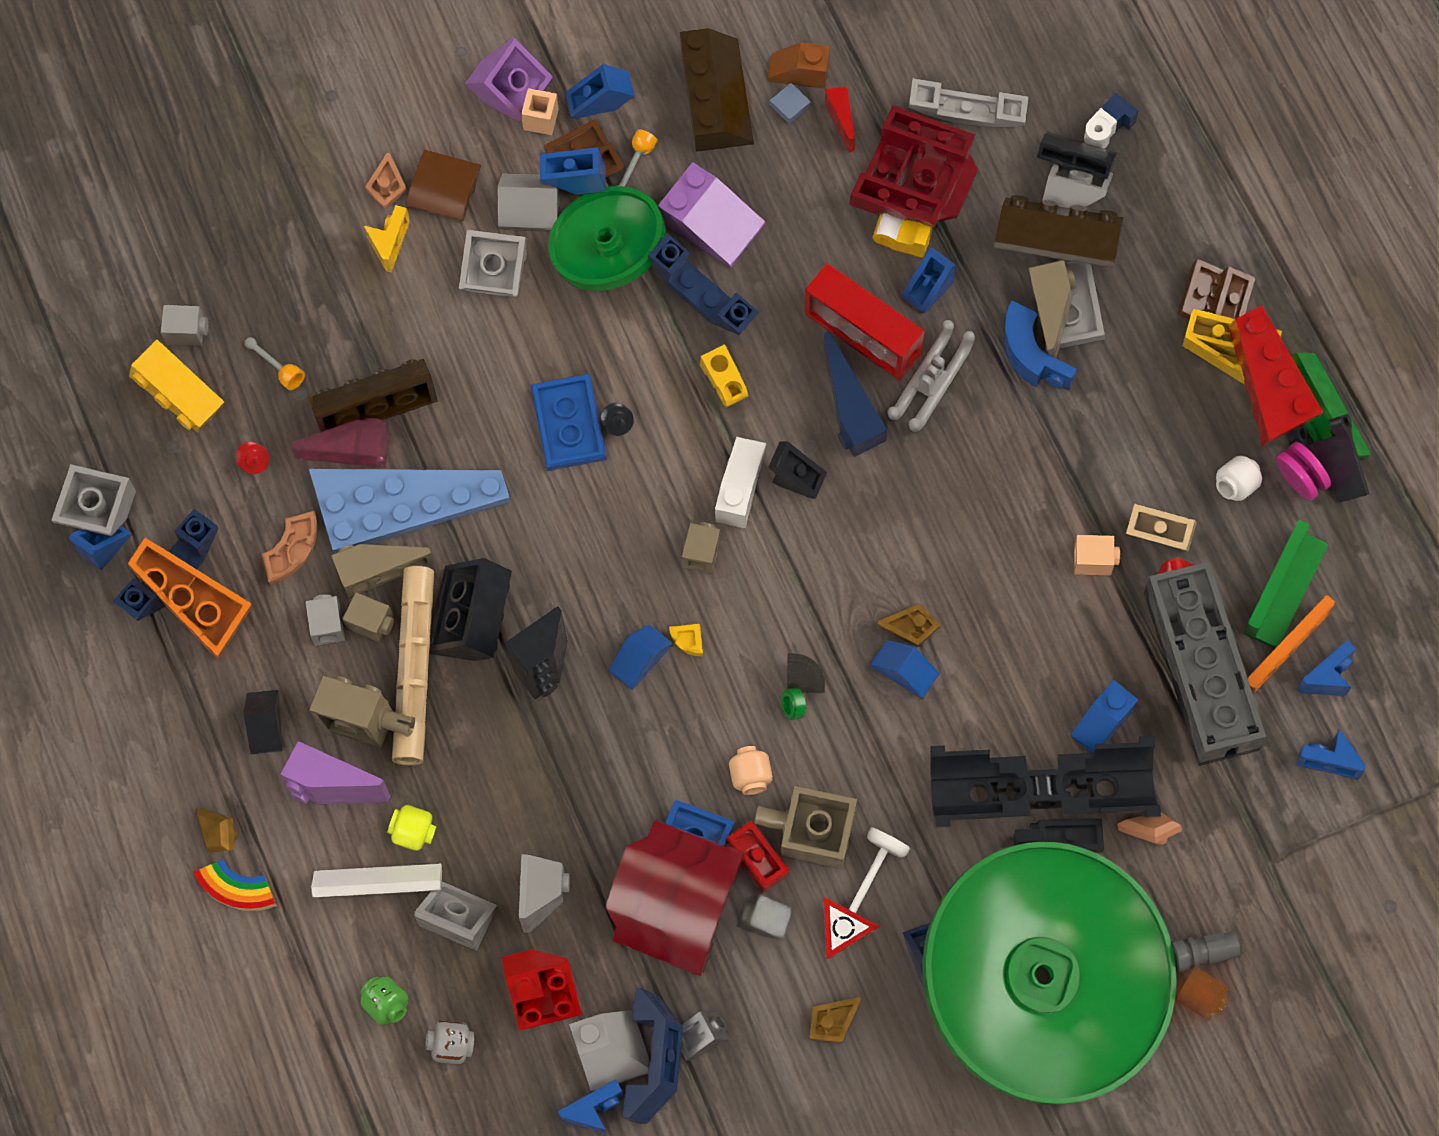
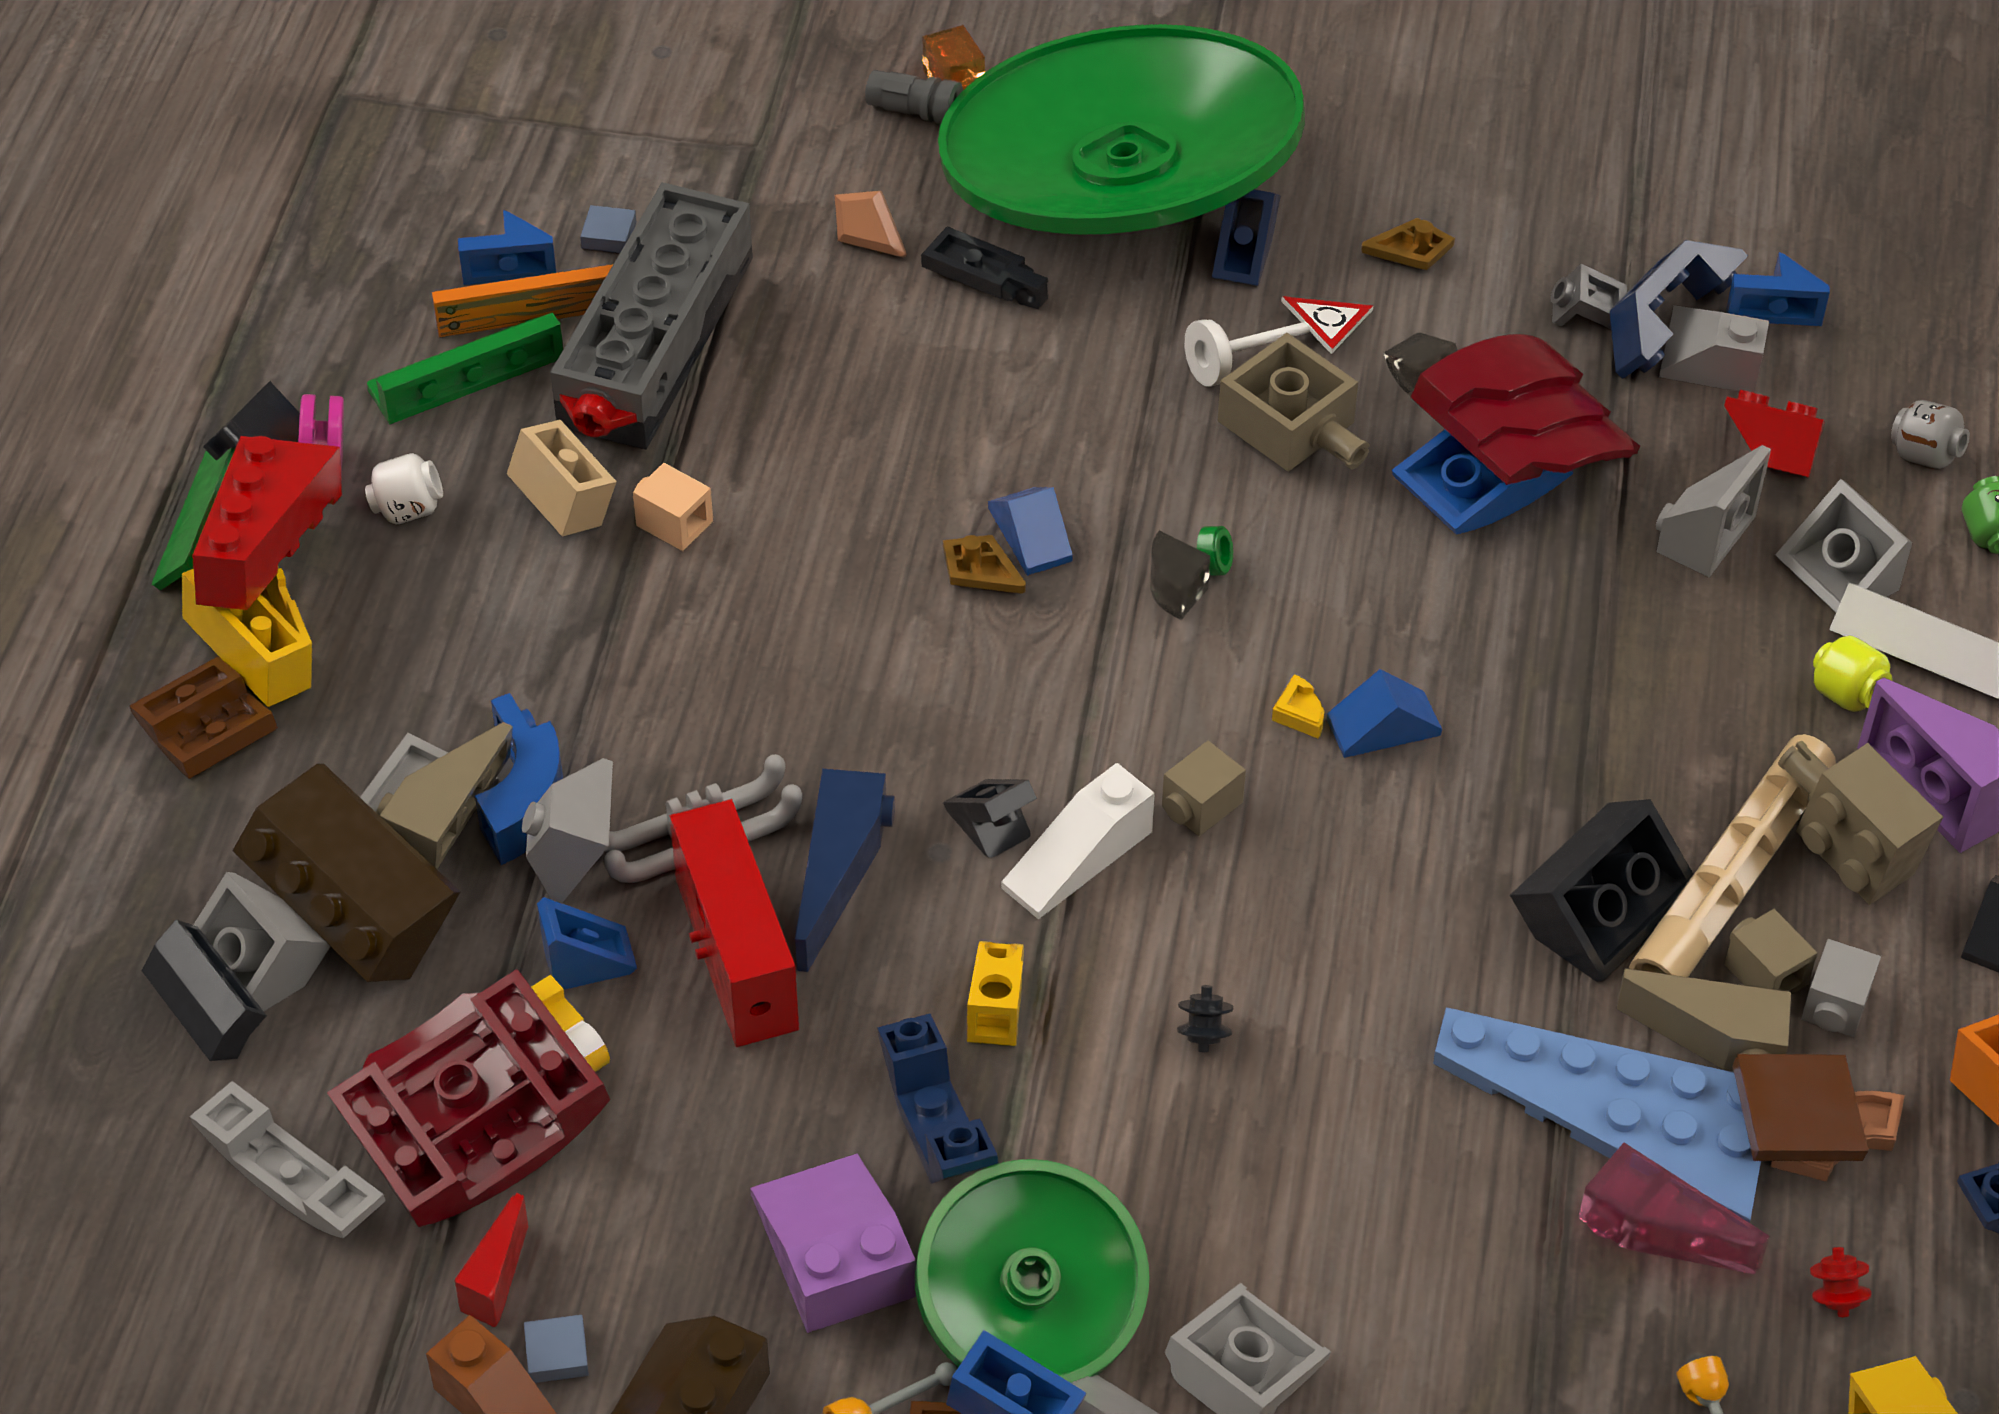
camera: 150 degrees left, 20 degrees down
dark brown slope [308,358,438,440] -> none
black slope [506,606,568,699] -> none
blue tile [531,374,607,471] -> none
red slope [726,820,790,894] -> none
light nougat head [729,746,773,795] -> none
black piece [930,736,1161,828] -> none
blue slope [1071,680,1139,753] -> none
leg [1084,93,1138,149] -> none
blue slope [1296,729,1365,780] -> none
none -> light grey slope [522,758,613,903]
none -> sand blue tile [580,205,637,253]
none -> reddish brown tile [1732,1054,1869,1161]

